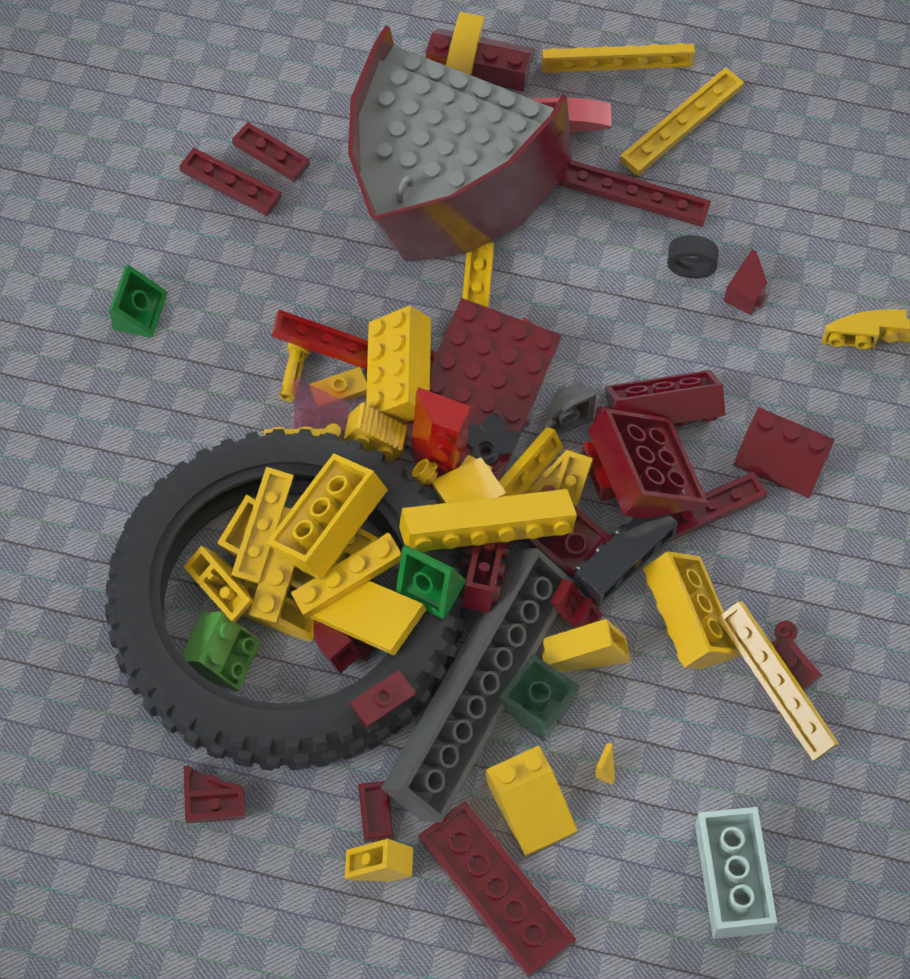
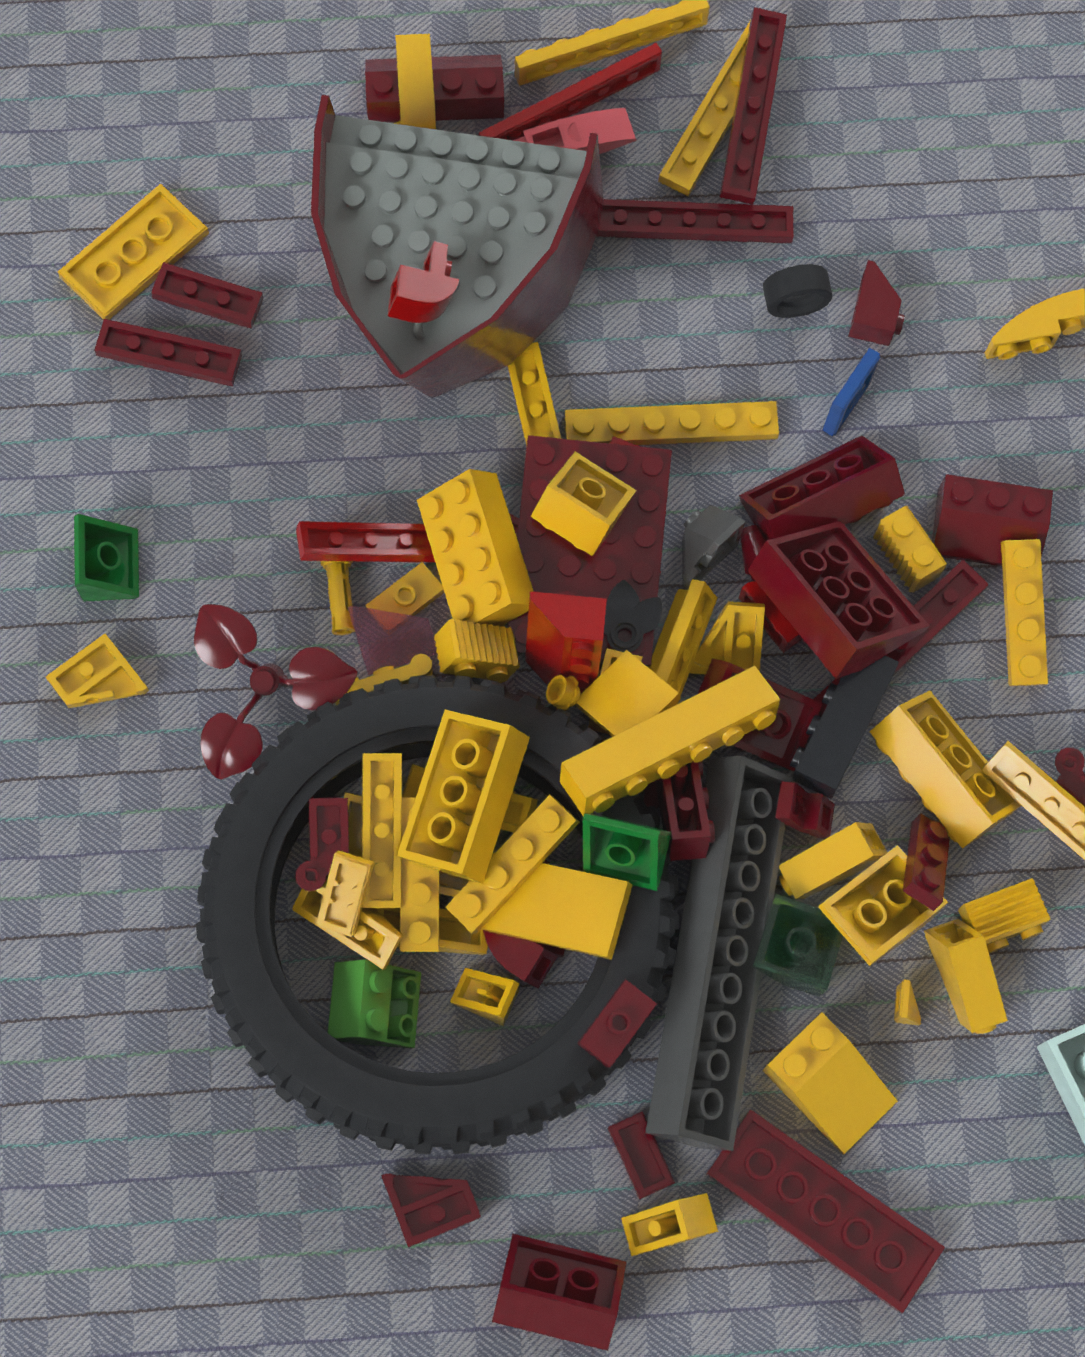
camera: 20 degrees left, 10 degrees up
none -> yellow wing [45,633,149,708]
none -> yellow tile [58,183,209,320]
none -> dark red plant [194,604,358,779]
none -> dark red hinge [295,798,349,891]
none -> yellow plate [316,850,375,937]
none -> brick [387,241,459,323]
none -> yellow slope [450,968,520,1026]
none -> red tile [479,43,662,140]
none -> dark red slope [492,1233,627,1351]
none -> yellow slope [530,451,637,556]
none -> yellow plate [564,401,779,445]
none -> dark red plate [719,7,787,205]
none -> yellow slope [819,845,948,966]
none -> blue tile [822,348,880,437]
none -> yellow brick [873,505,947,593]
none -> dark red plate [903,813,950,911]
none -> yellow slope [924,919,1008,1034]
none -> yellow brick [958,878,1051,953]
none -> yellow plate [1001,539,1048,686]

